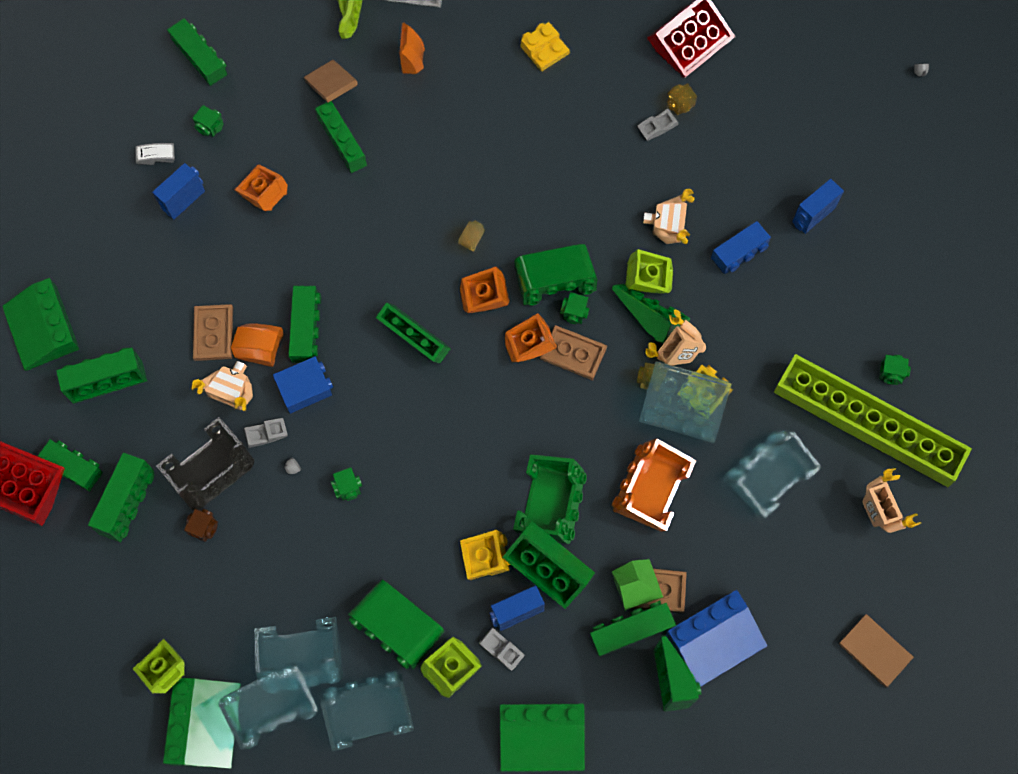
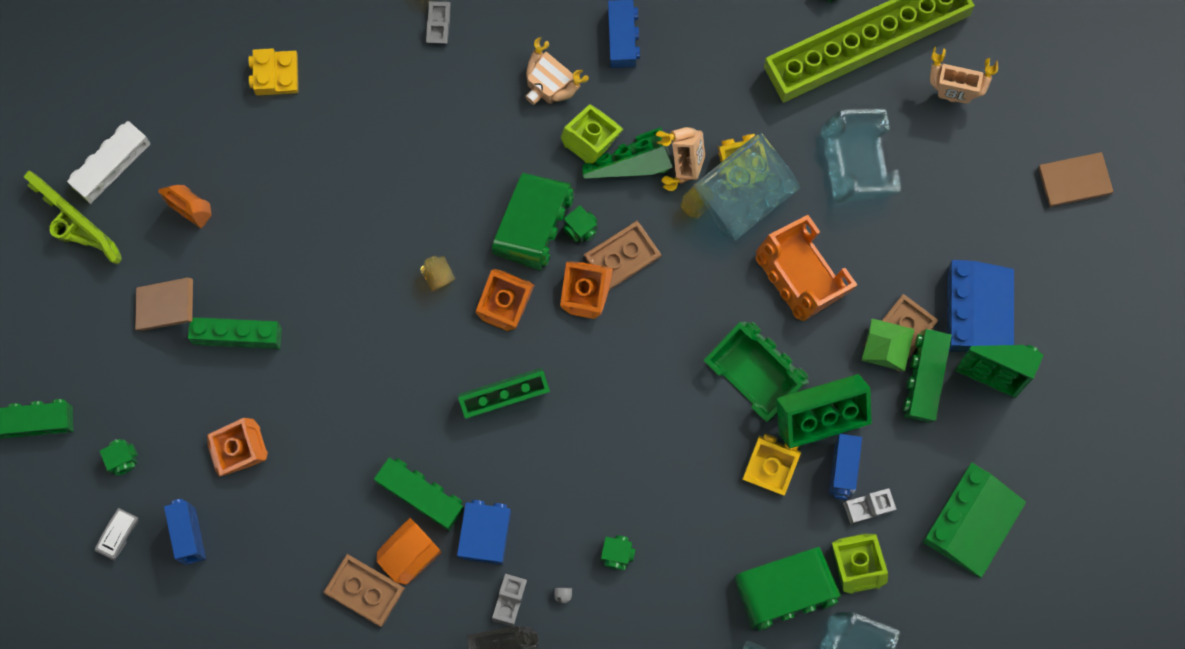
camera: 55 degrees left, 5 degrees up
torso [191,361,253,411] -> none

